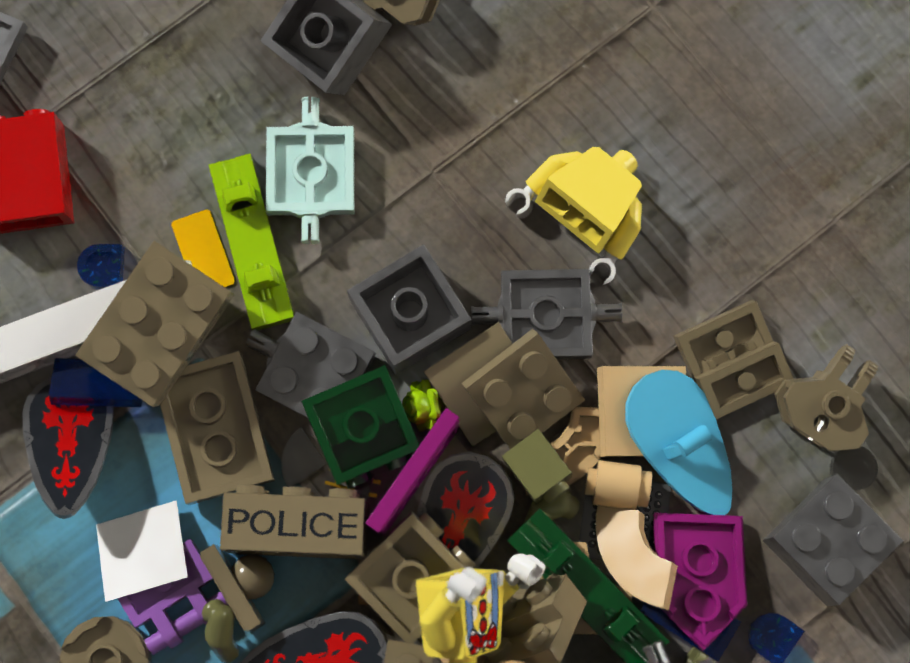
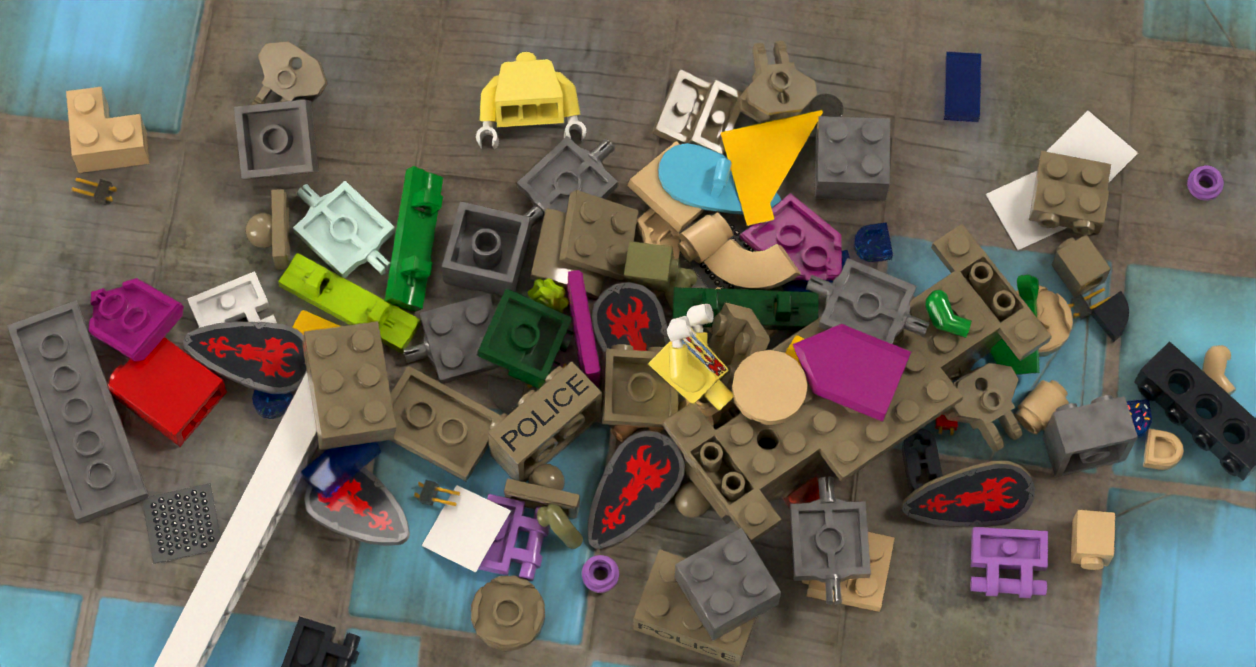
camera: 45 degrees left, 10 degrees down
none -> magenta tile [89,278,184,361]
none -> shield [183,322,307,394]
none -> white plate [187,271,277,328]
none -> dark tan tile [245,189,290,270]
none -> green hinge [385,166,444,312]
none -> clear smoke piece [414,480,460,506]
none -> yellow sticker [721,110,823,226]

